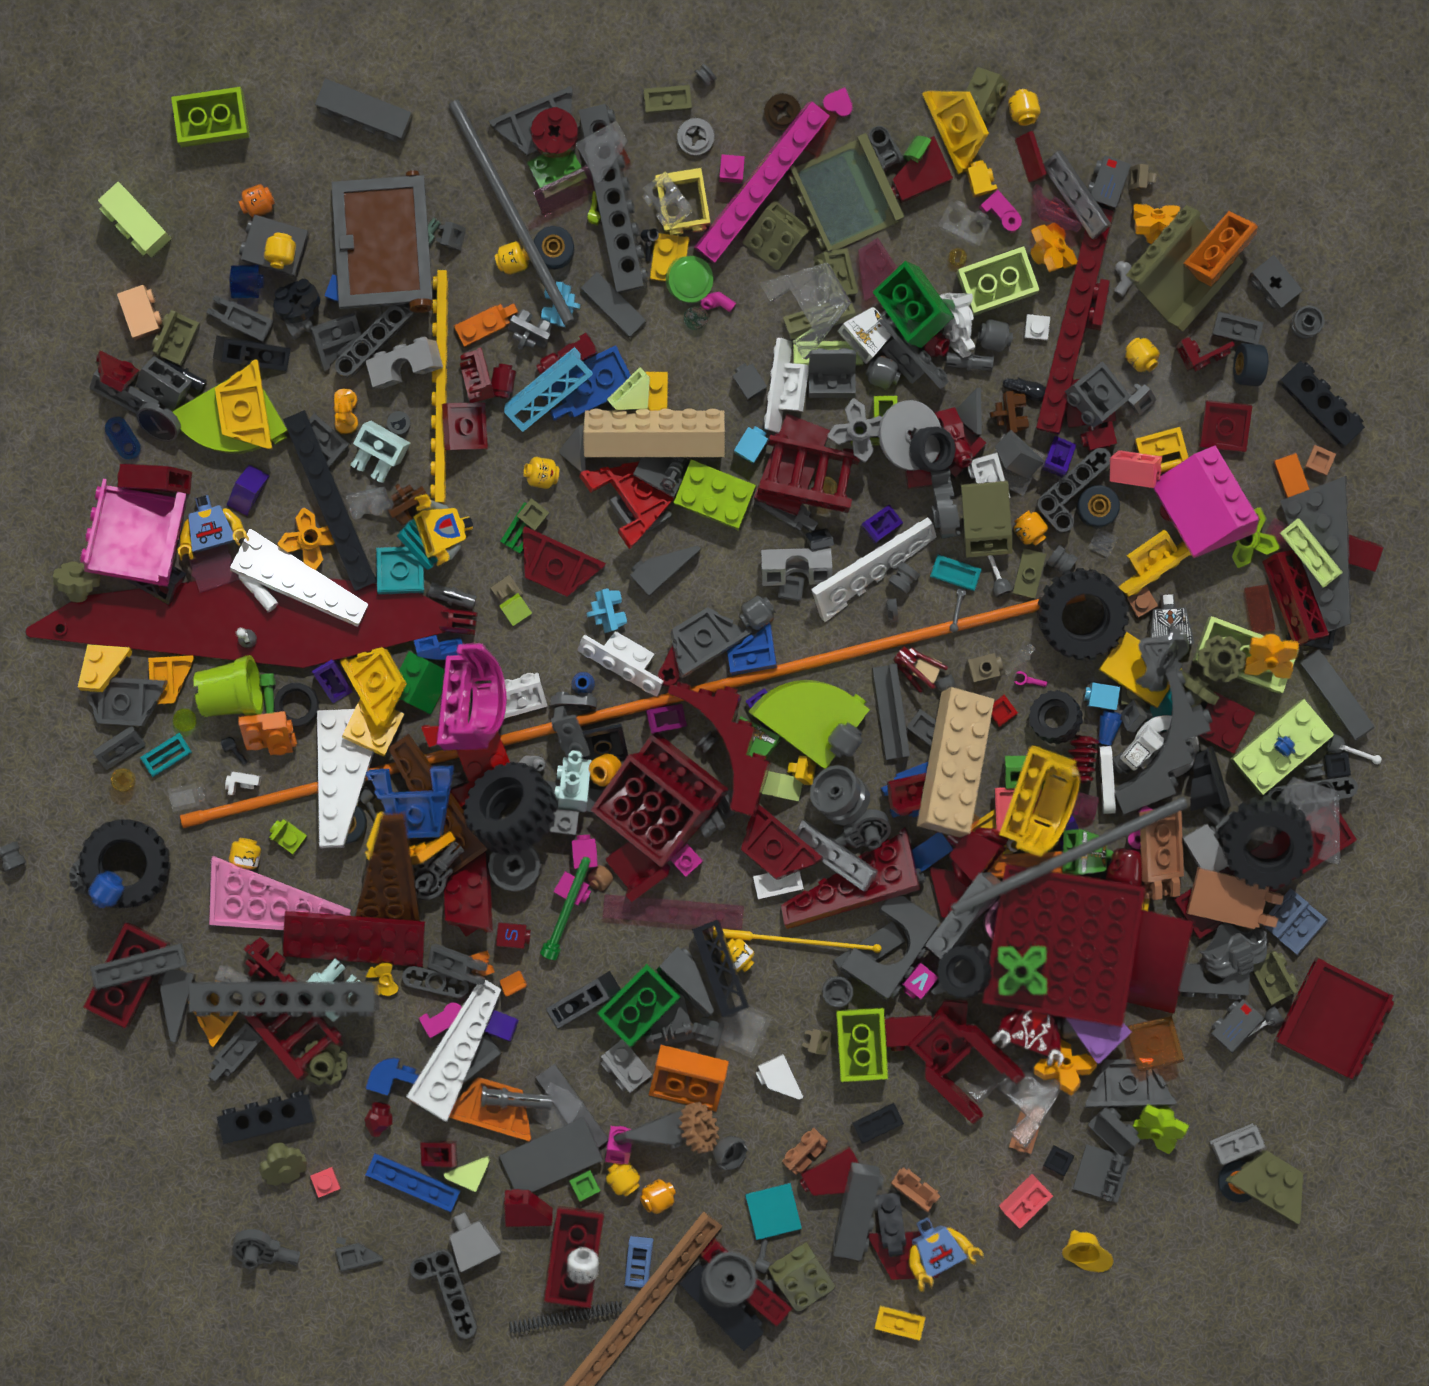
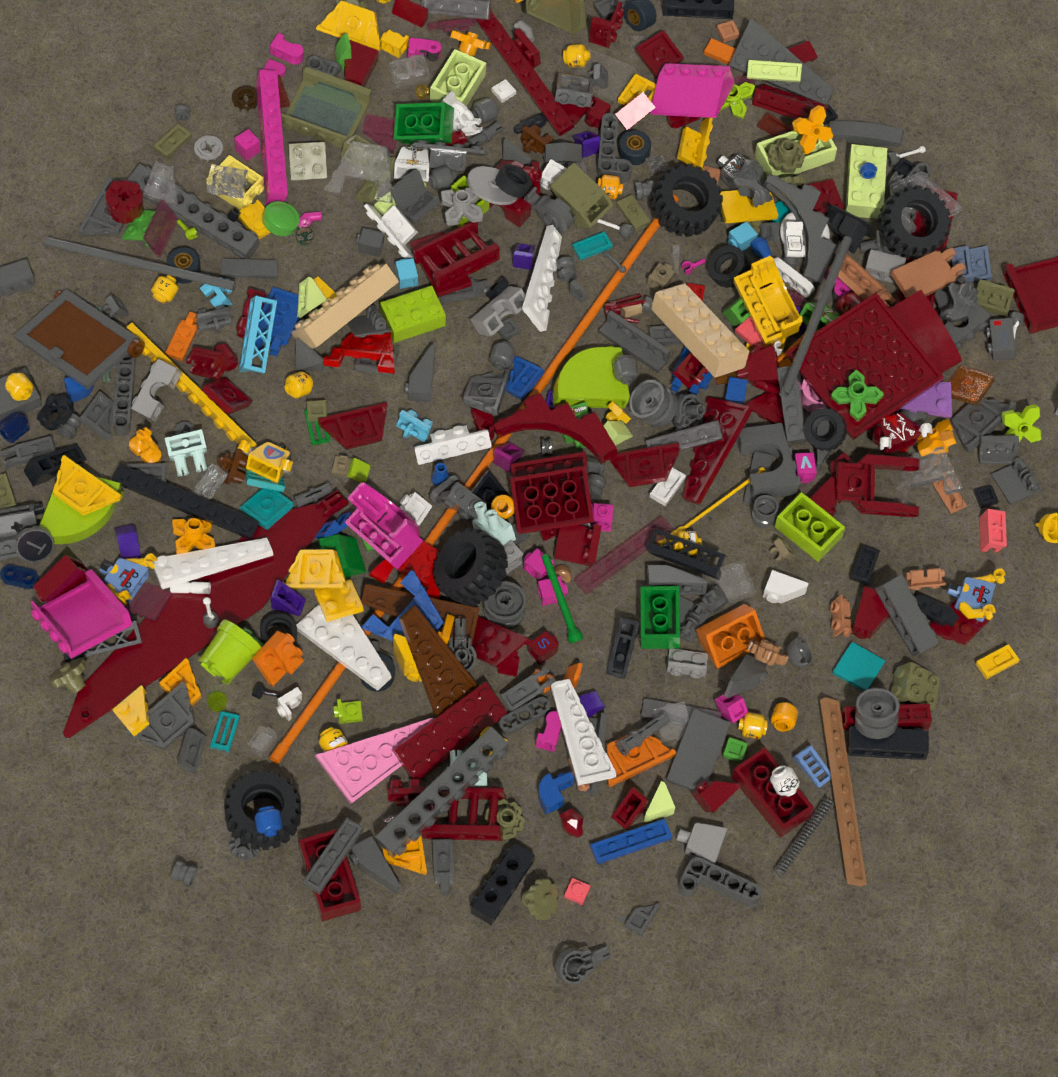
camera: 45 degrees left, 25 degrees down
clear yellow wheel [110,768,136,792] -> none
none -> dark pink leg [270,33,304,65]

